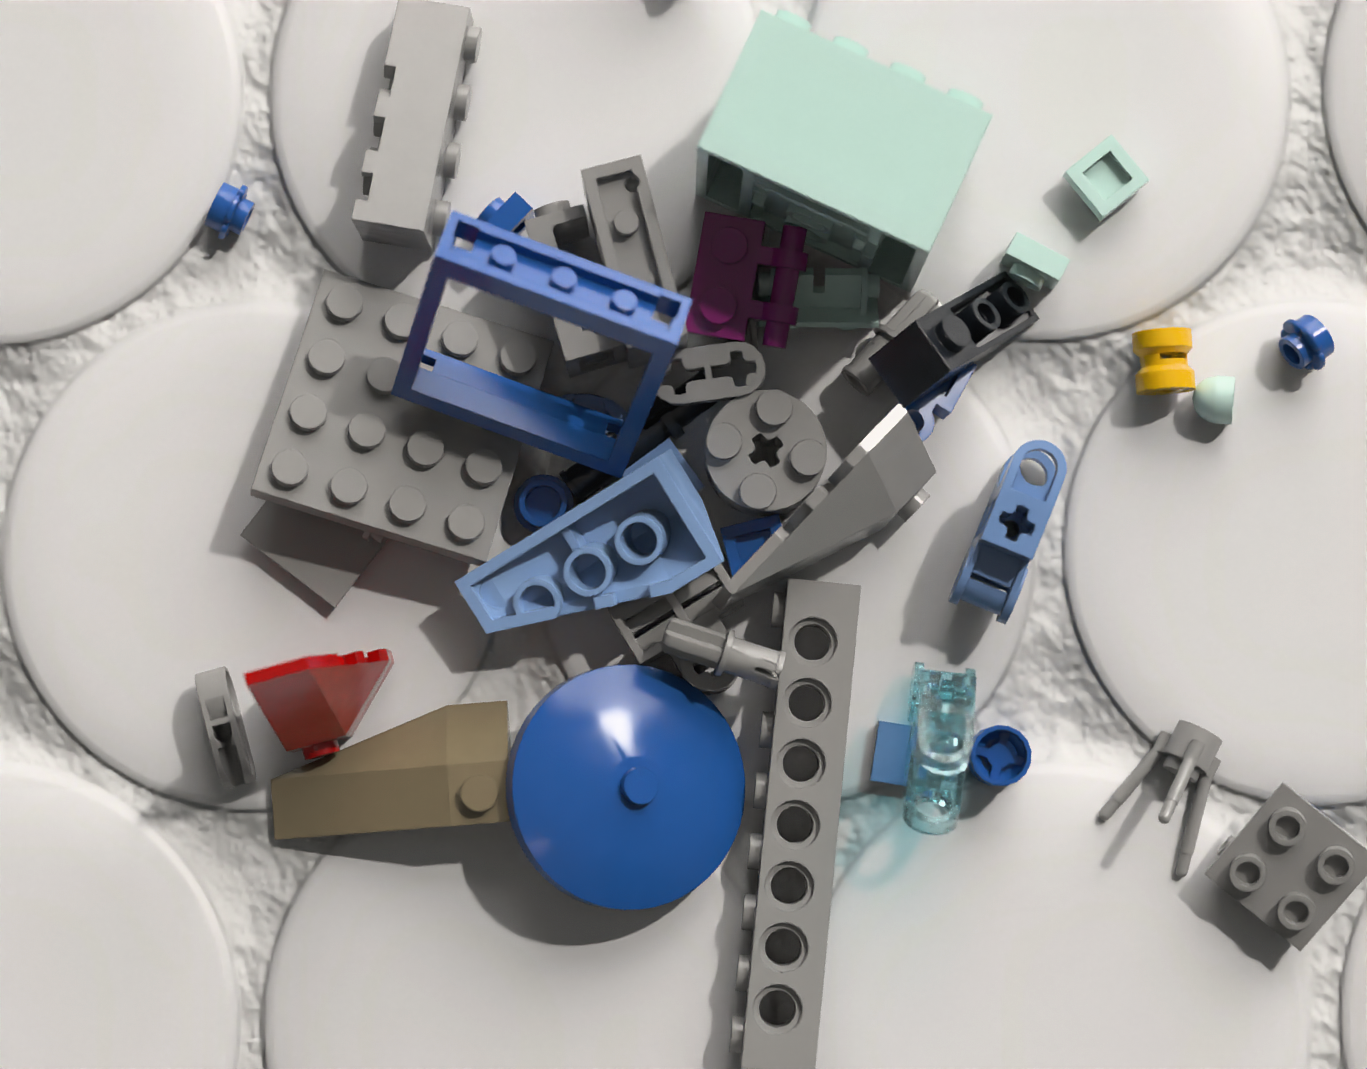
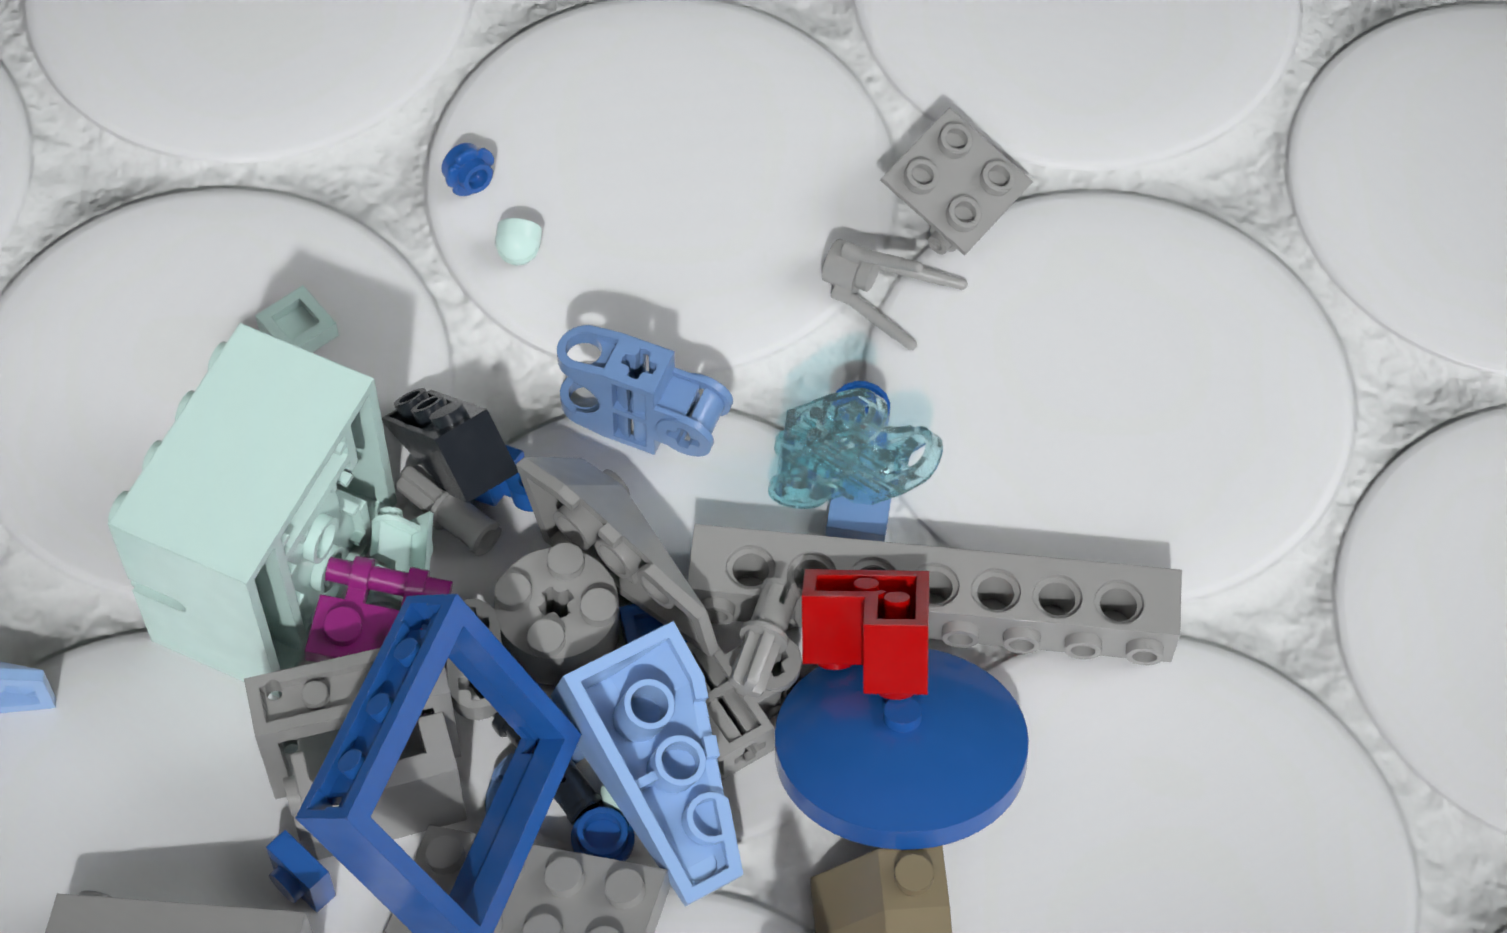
camera: 90 degrees left, 25 degrees down
light aqua plate [1000,232,1070,291] -> none
yellow wheel [1132,327,1196,396] -> none
none -> red brick [802,569,929,700]

